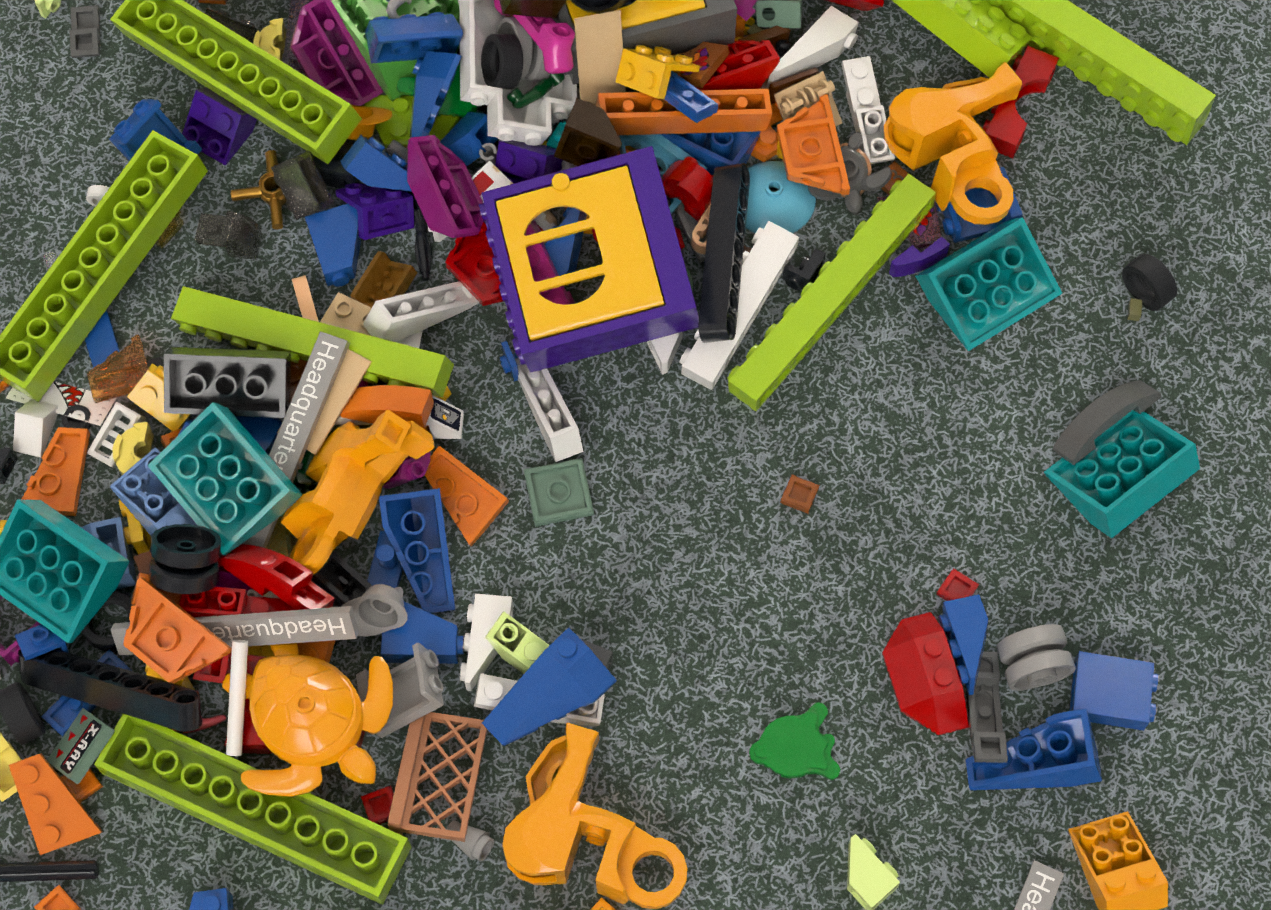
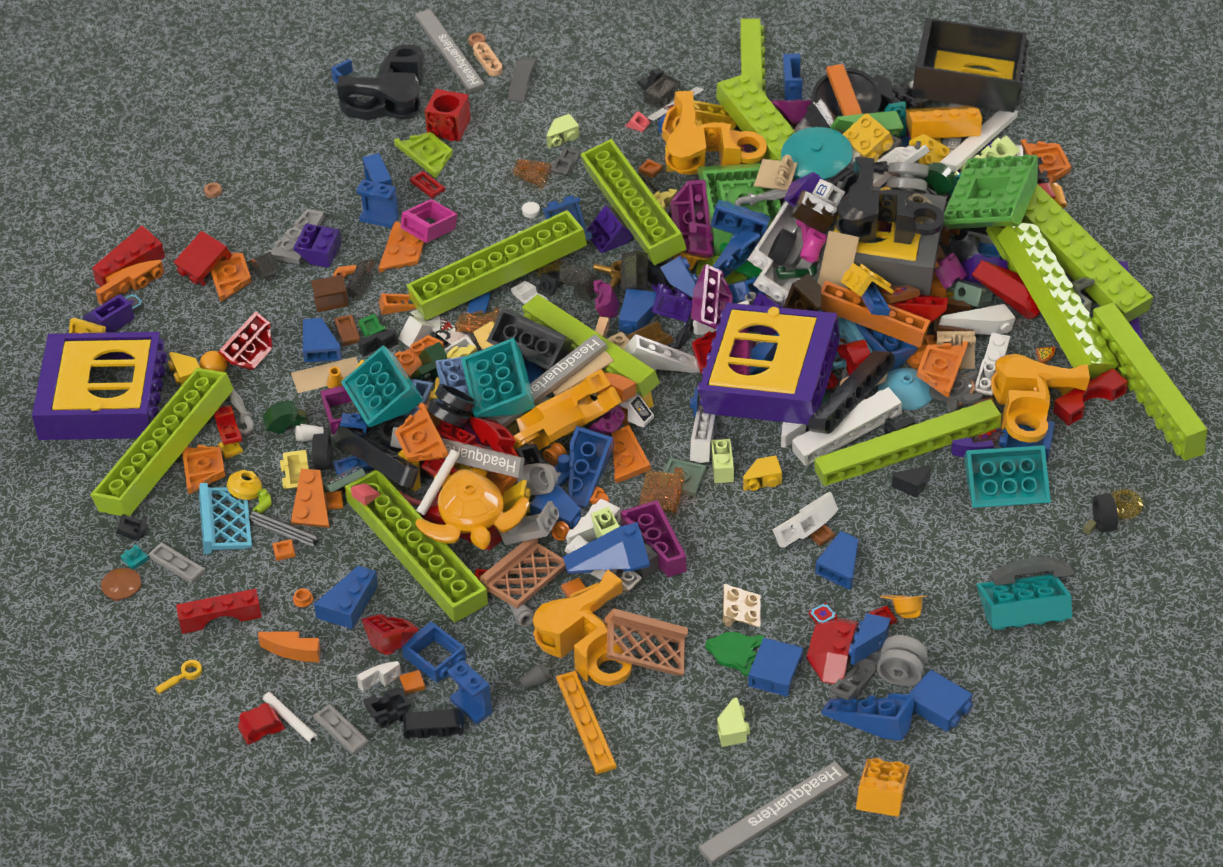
camera: 30 degrees right, 20 degrees down
none -> coral slope [351,484,380,506]
none -> dark green brick [411,342,447,381]
none -> yellow slope [503,480,531,517]
none -> white slope [511,281,548,304]
none -> clear orange wing [513,159,551,189]
none -> white tile [522,202,540,218]
none -> black bracket [538,270,569,296]
none -> orange wheel [543,442,567,466]
none -> orange plate [551,521,570,541]
none -> orange tile [561,578,586,598]
none -> orange tile [590,486,609,504]
none -> magenta cylinder [594,280,620,319]
none -> nougat fence [605,609,688,676]
none -> magenta wedge [620,500,687,577]
none -> clear orange bracket [639,467,685,513]
none -> magenta cylinder [685,222,713,258]
none -> yellowish green slope [711,439,734,483]
none -> tan hinge [723,584,760,627]
none -> yellow slope [743,456,782,491]
none -> blue panel [748,638,803,697]
none -> white slope [773,492,838,548]
none -> red tile [809,602,837,624]
none -> blue slope [815,531,858,590]
none -> light orange piece [880,595,927,619]
none -> black slope [891,466,931,498]
none -> tile [1036,347,1055,364]
none -> clear yellow piece [1111,489,1143,519]

